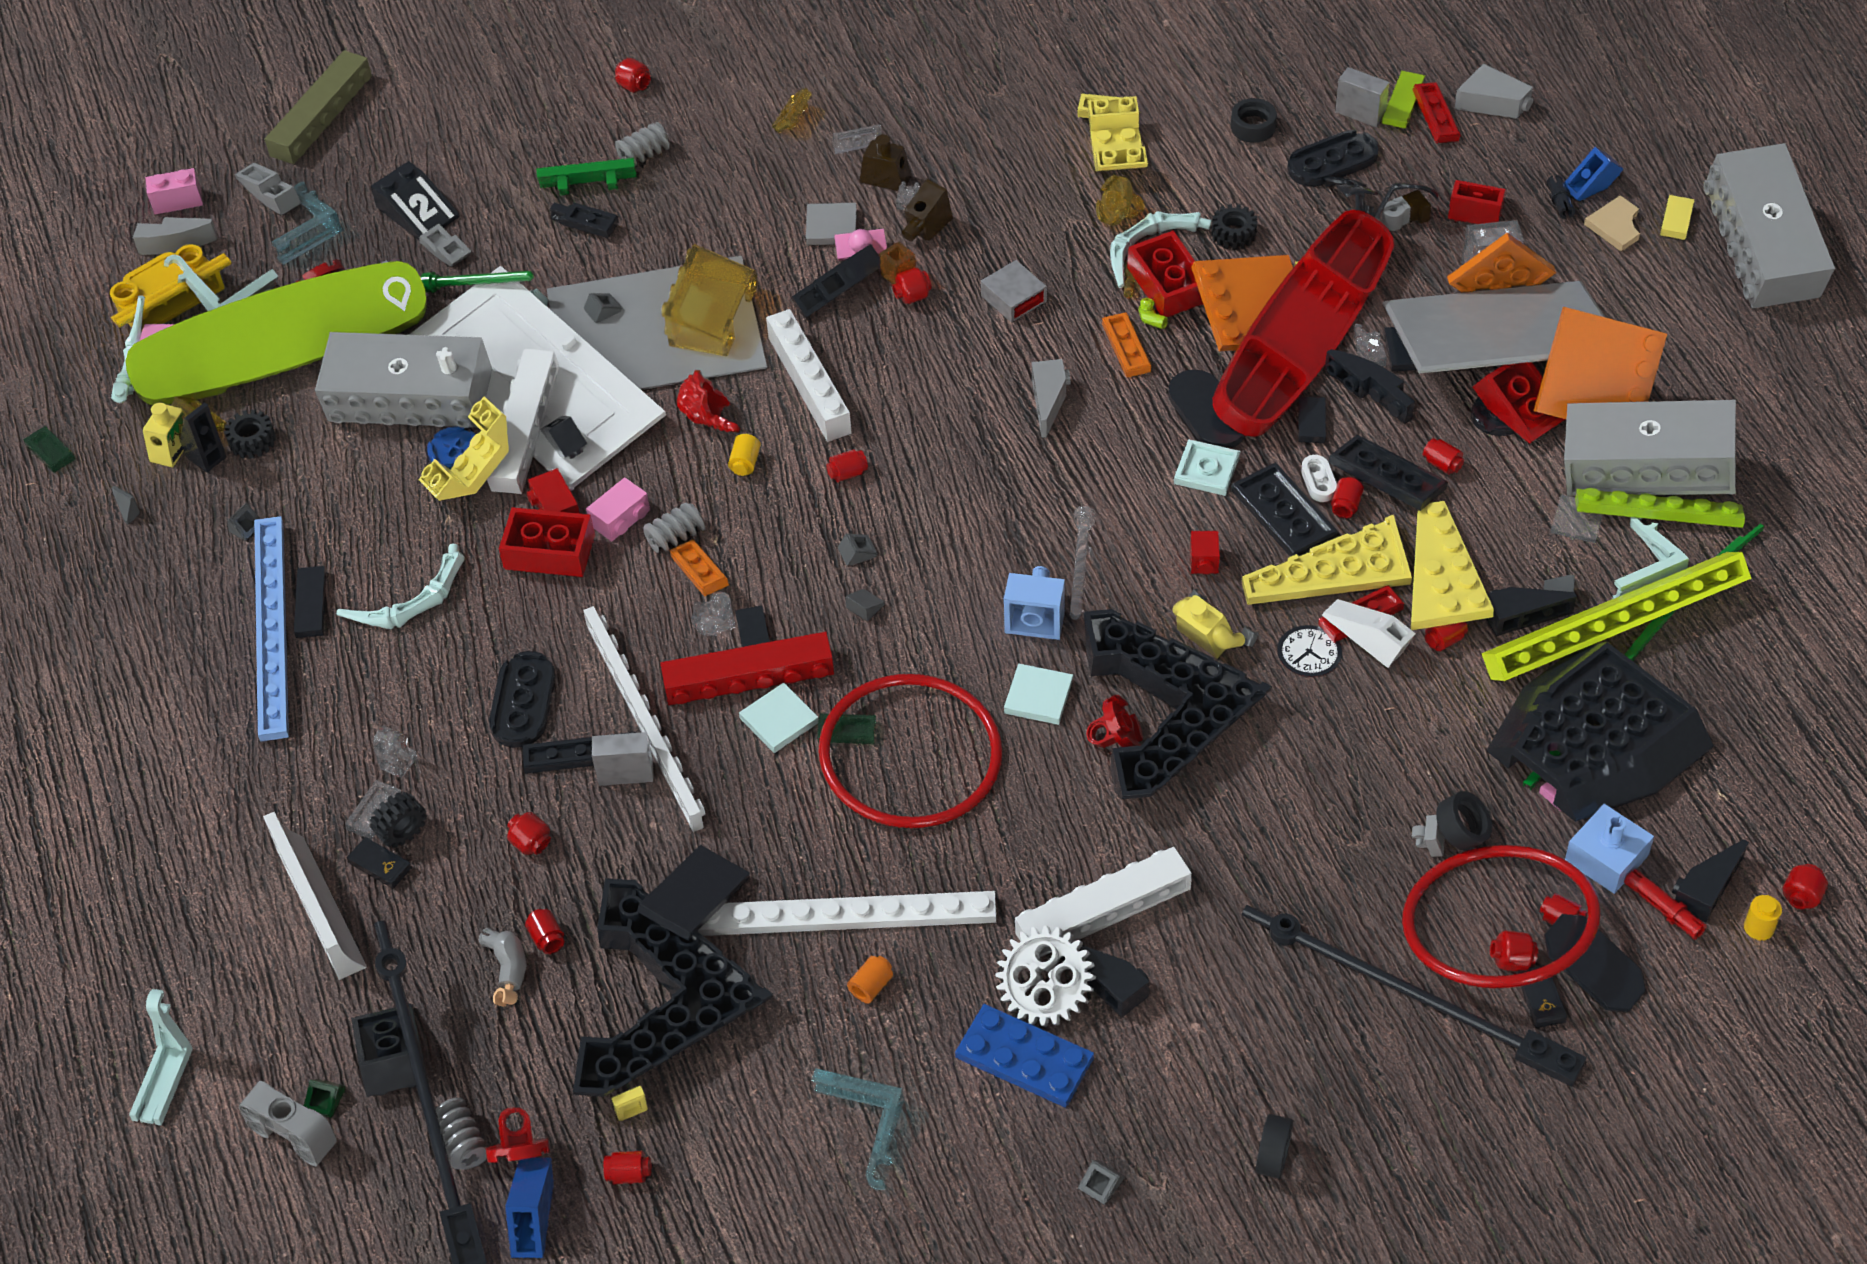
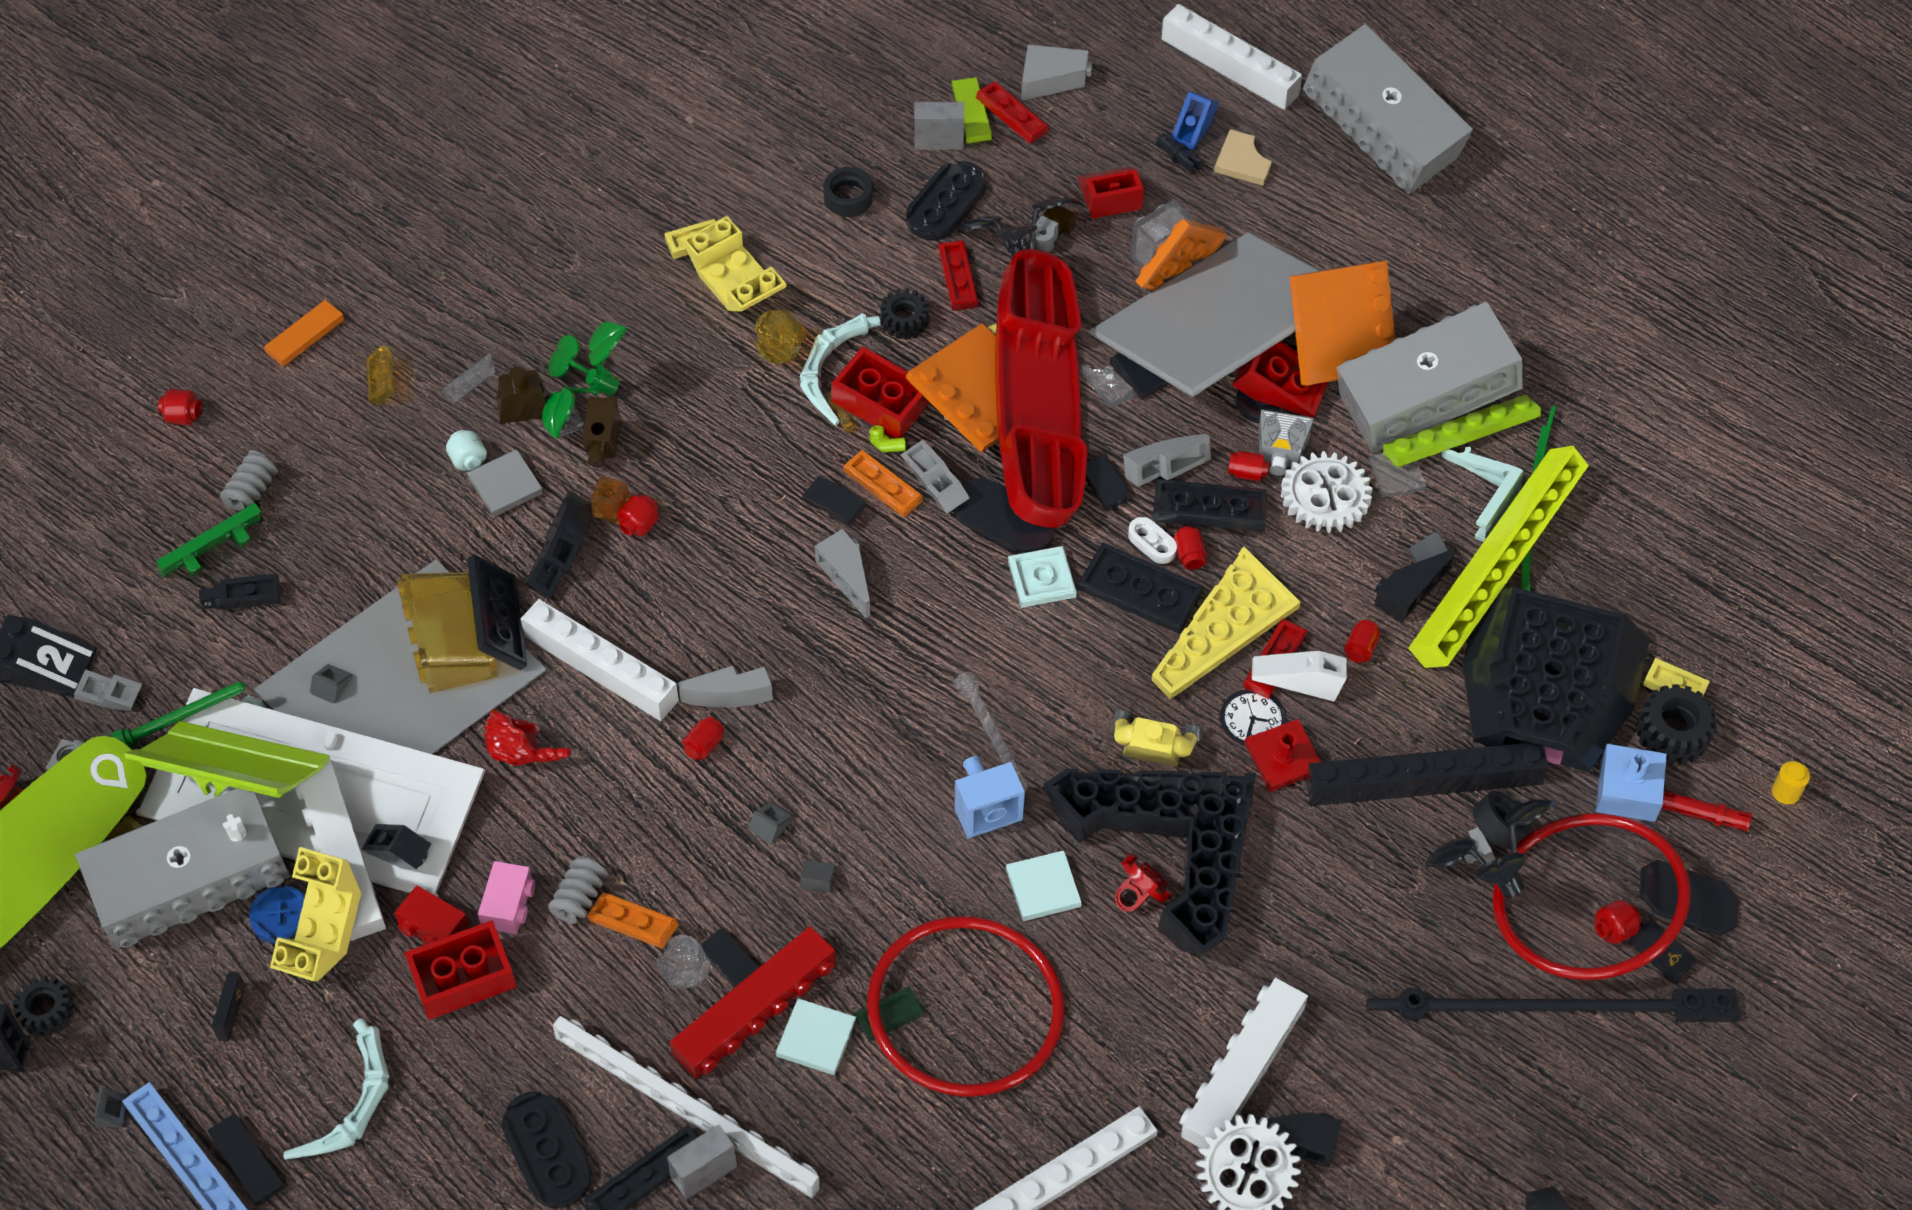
camera: 35 degrees left, 5 degrees up
yellow brick [728,434,761,476] -> none
bright pink tile [834,229,887,261] -> none
flat silver piece [981,260,1047,323] -> none
red brick [1190,531,1220,575] -> none
black slope [1325,349,1415,424] -> none
light yellow wing [1411,501,1494,630] -> none
red brick [1539,893,1588,925] -> none
light yellow tile [1660,195,1694,240] -> none
black slope [1672,839,1749,923] -> none
red head [1782,864,1828,909] -> none
none -> lime hinge [125,721,330,798]
none -> black tile [211,971,245,1042]
none -> orange tile [264,300,344,367]
none -> light aqua head [446,430,487,471]
none -> black tile [467,554,527,671]
none -> green plant [542,322,628,439]
none -> light grey slope [678,666,773,708]
none -> black slope [802,476,866,525]
none -> light grey slope [901,440,969,514]
none -> red tile [938,240,978,311]
none -> light grey slope [1123,434,1211,487]
none -> white brick [1162,4,1302,110]
none -> red tile [1244,719,1321,792]
none -> light grey torso [1258,410,1313,475]
none -> white gear [1281,451,1372,533]
none -> black brick [1305,743,1549,806]
none -> black plant [1425,799,1556,897]
none -> black tyre [1636,684,1717,765]
none -> light yellow plate [1643,658,1710,698]

